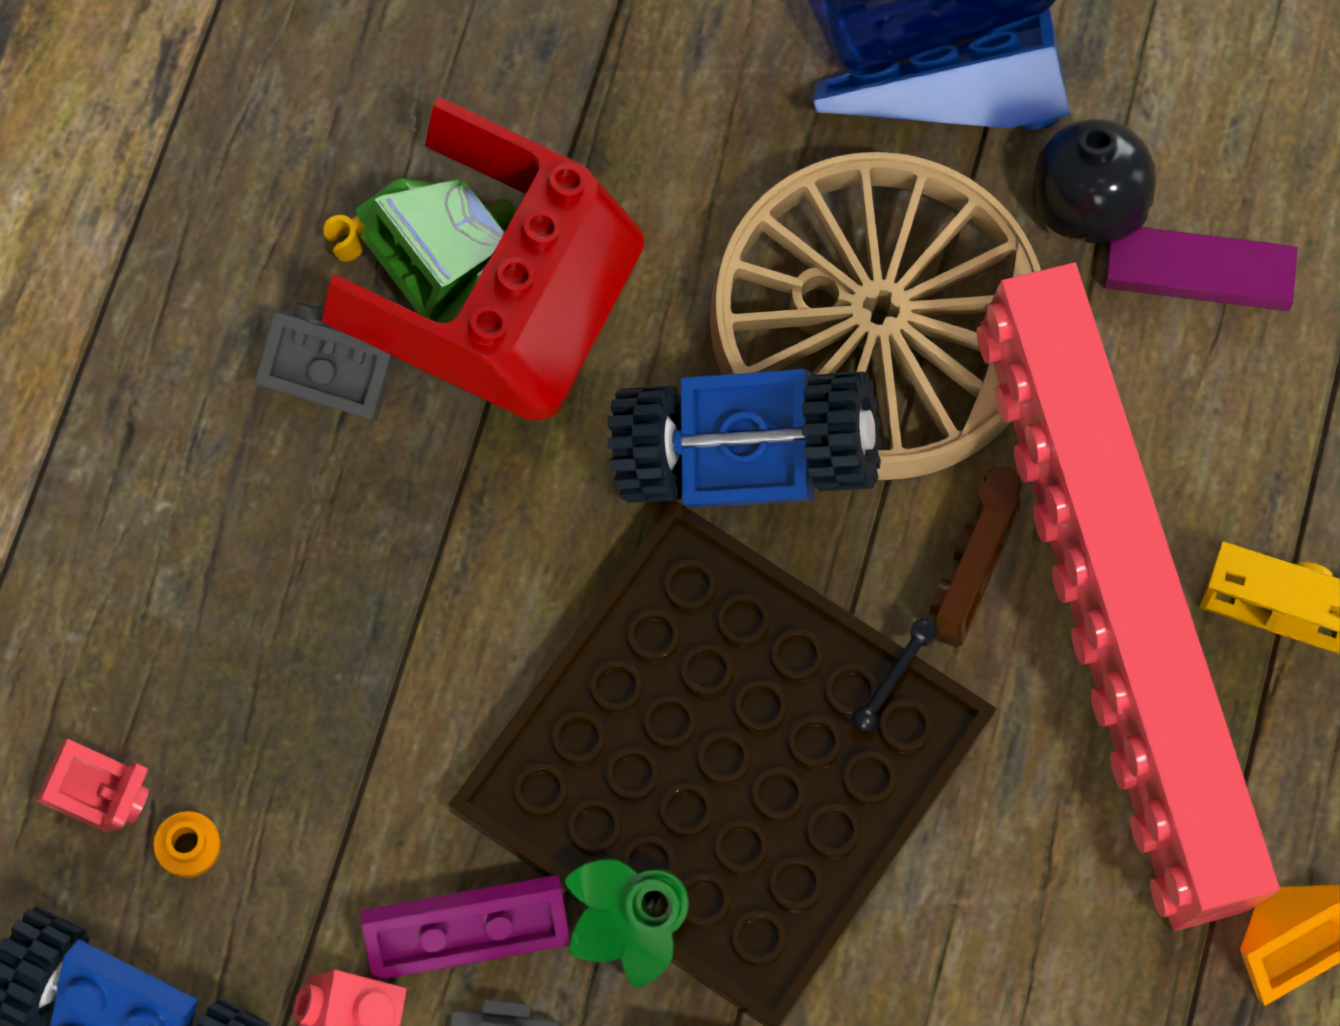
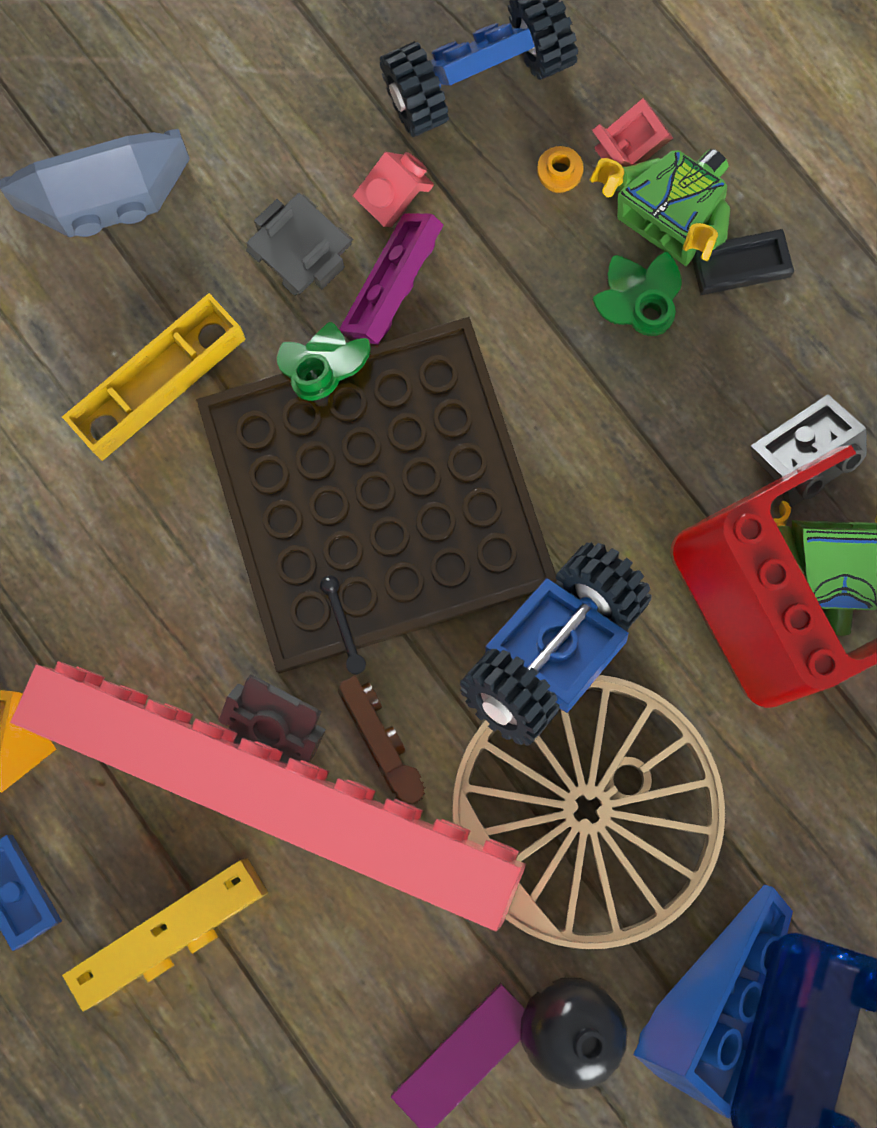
camera: 130 degrees right, 10 degrees up
none -> dark grey piece [219,674,326,764]
none -> torso [589,149,730,267]
none -> green plate [593,252,682,336]
none -> black tile [692,229,794,295]

